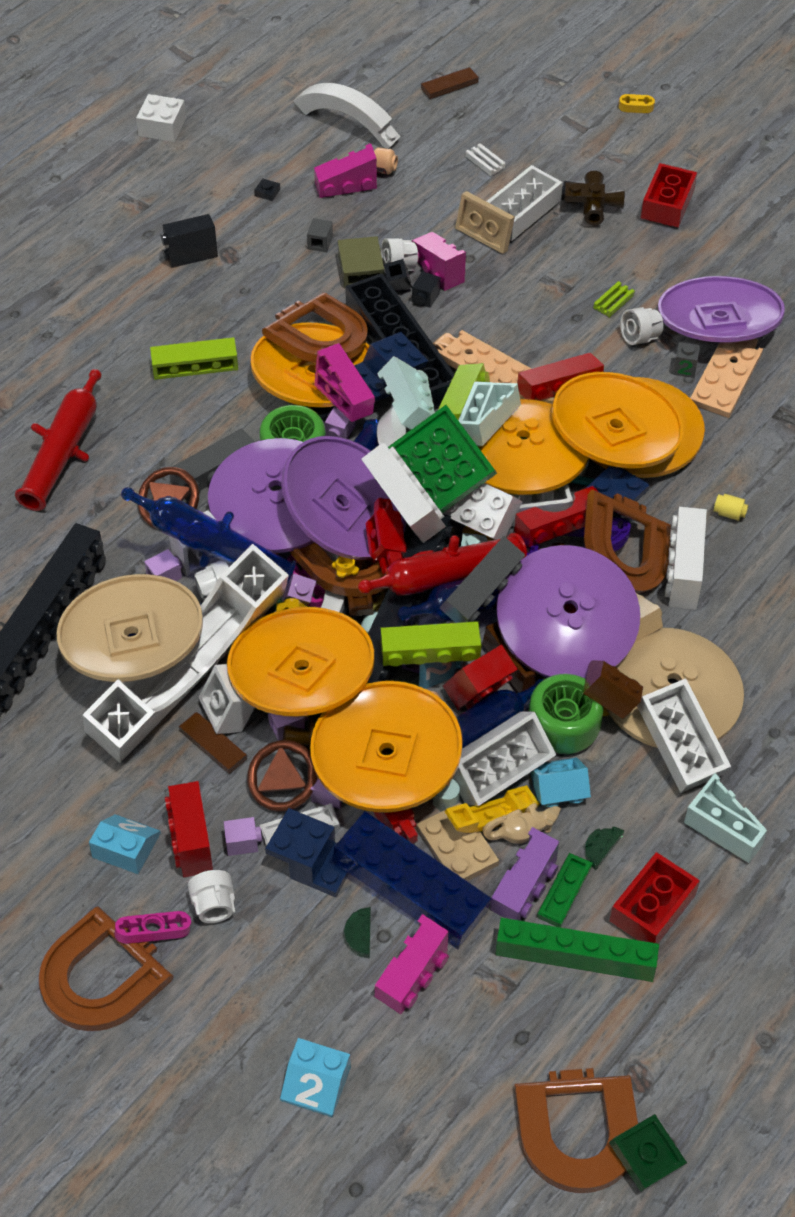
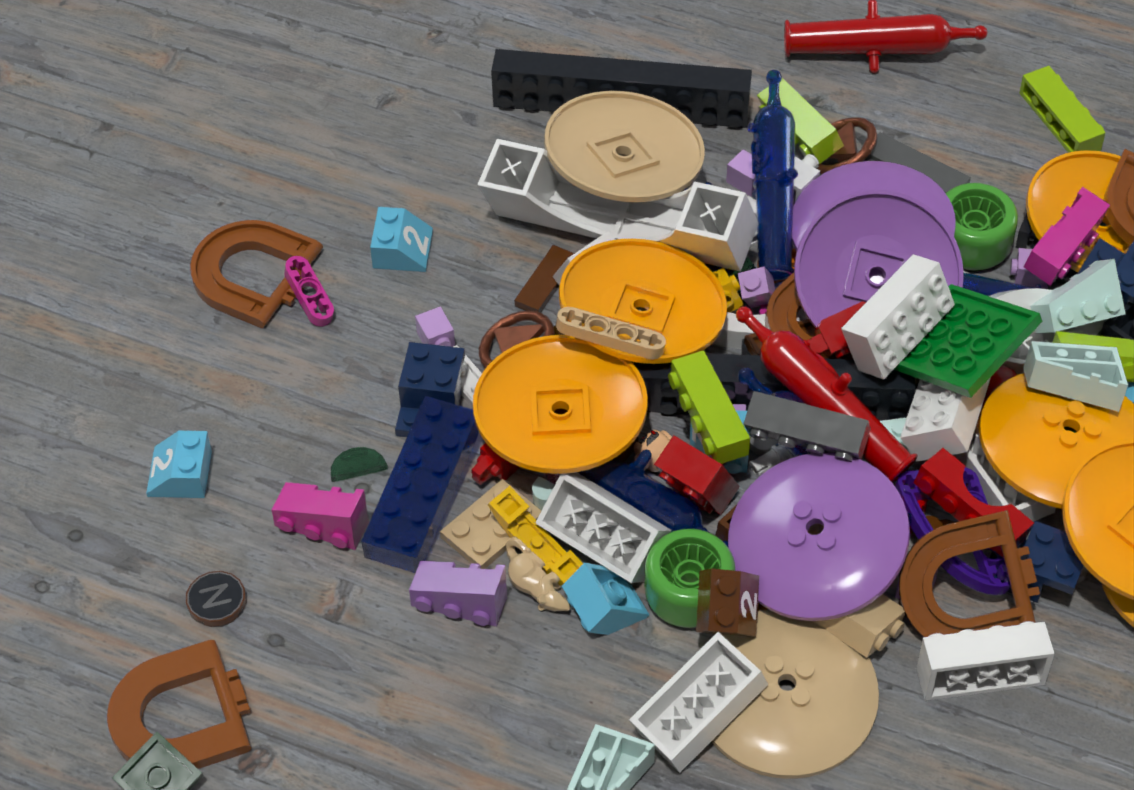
camera: 75 degrees right, 0 degrees up
red brick [165,781,213,878] -> none
white piece [188,870,235,923] -> none
yellow plate [332,556,359,578] -> none
green brick [496,917,659,982] -> none
green tile [537,853,593,927] -> none
clear green tile [585,827,624,870] -> none
red brick [610,852,700,944] -> none
light yellow brick [713,494,748,521] -> none
none -> black tile [186,571,246,627]
none -> tan beam [556,307,666,359]
none -> lime brick [757,77,844,164]

